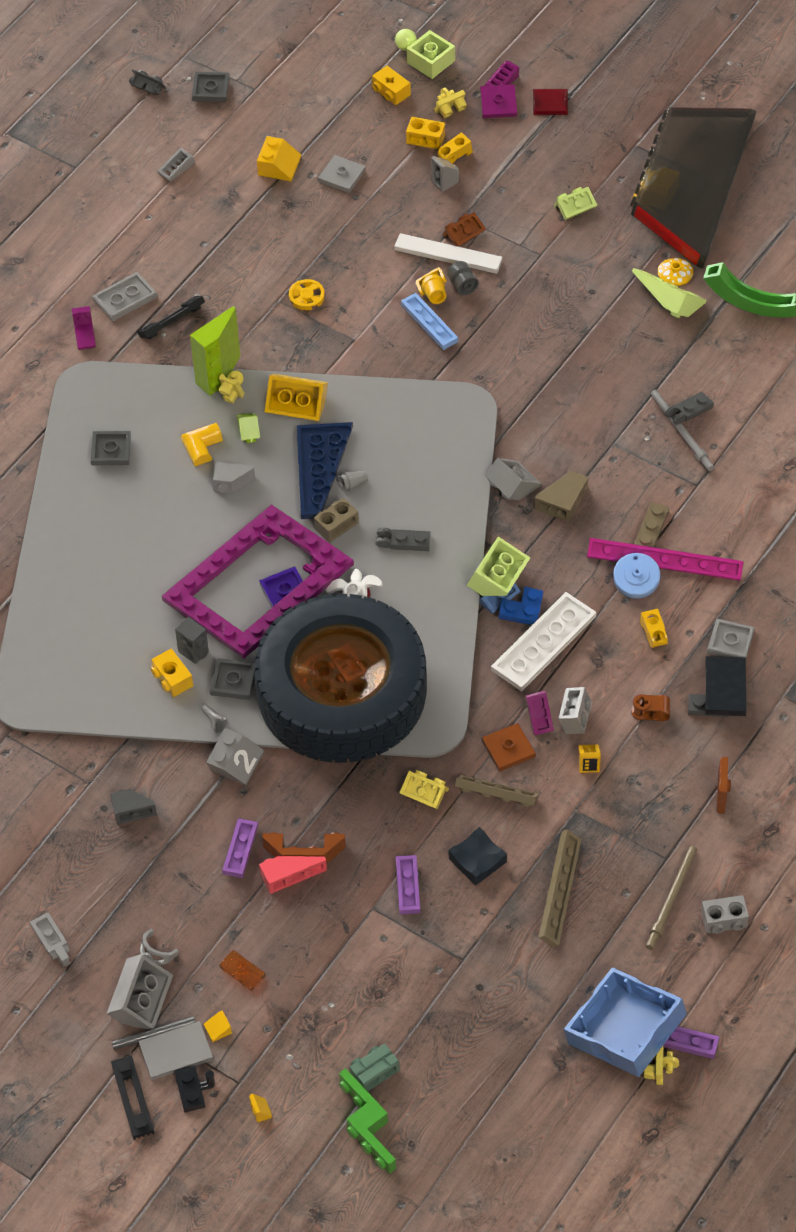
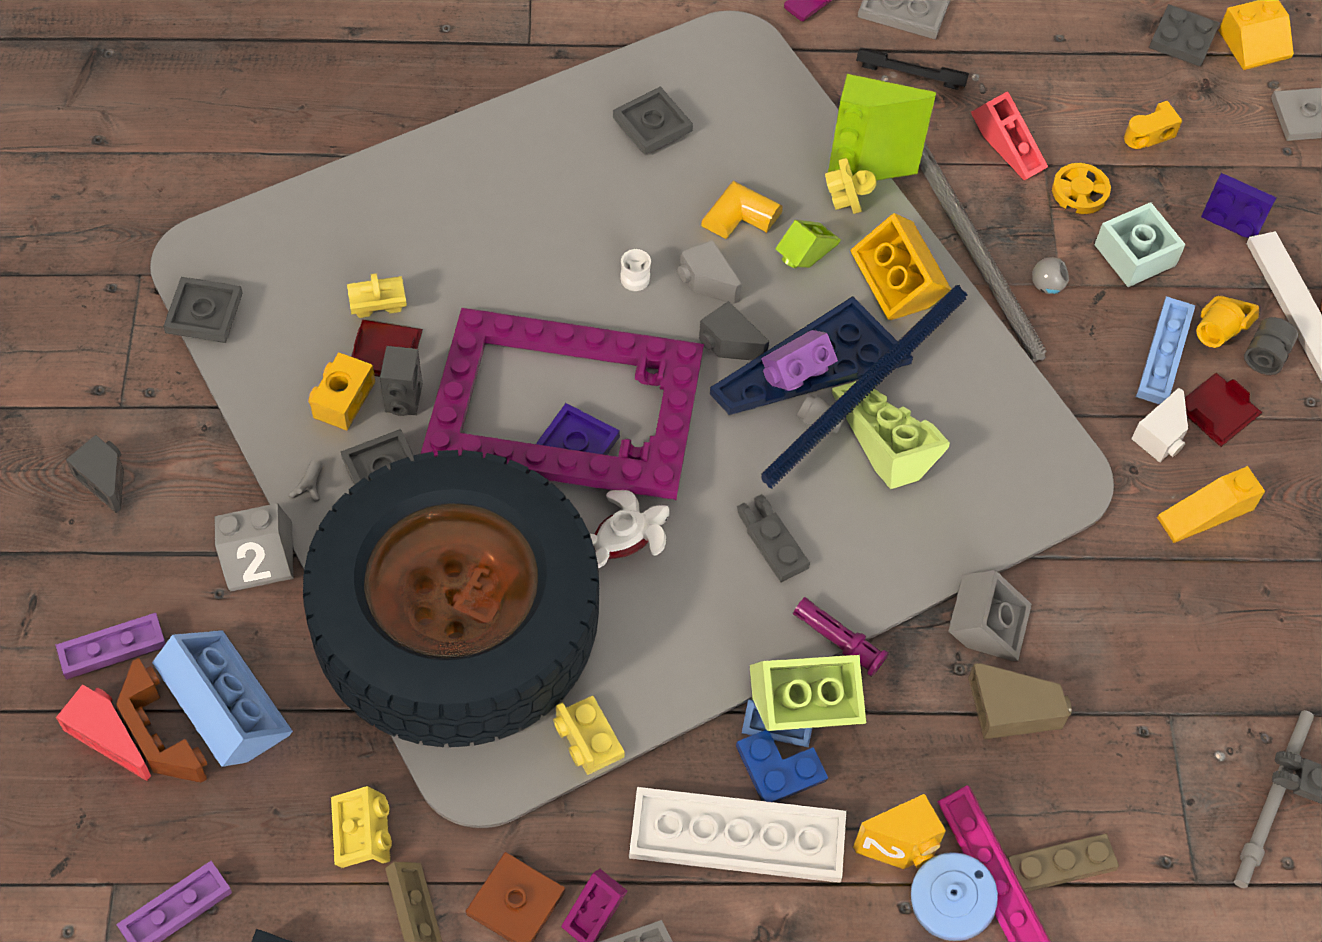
camera: 50 degrees right, 5 degrees up
dark tan brick [314,498,359,543] -> none
none -> light blue slope [152,630,293,767]
none -> dark grey plate [163,277,243,343]
none -> light yellow hips [347,273,407,318]
none -> dark red piece [351,319,423,377]
none -> light yellow bracket [553,695,625,775]
none -> white wheel [620,249,651,291]
none -> dark grey slope [699,301,769,360]
none -> dark blue axle [761,285,968,489]
none -> medium lavender brick [761,330,838,391]
none -> magenta pin [793,597,889,677]
none -> yellowish green wedge [832,381,950,489]
none -> yellow slope [853,794,946,869]
none -> light grey axle [919,143,1047,362]
none -> coral slope [970,91,1048,180]
none -> light grey piece [1032,256,1069,294]
none -> light aqua brick [1094,202,1186,287]
none -> yellow leg [1124,101,1182,149]
none -> white slope [1132,388,1188,462]
none -> dark grey plate [1149,4,1220,67]
none -> yellow slope [1157,466,1265,543]
none -> dark red piece [1185,372,1262,447]
none -> dark purple plate [1201,173,1277,239]

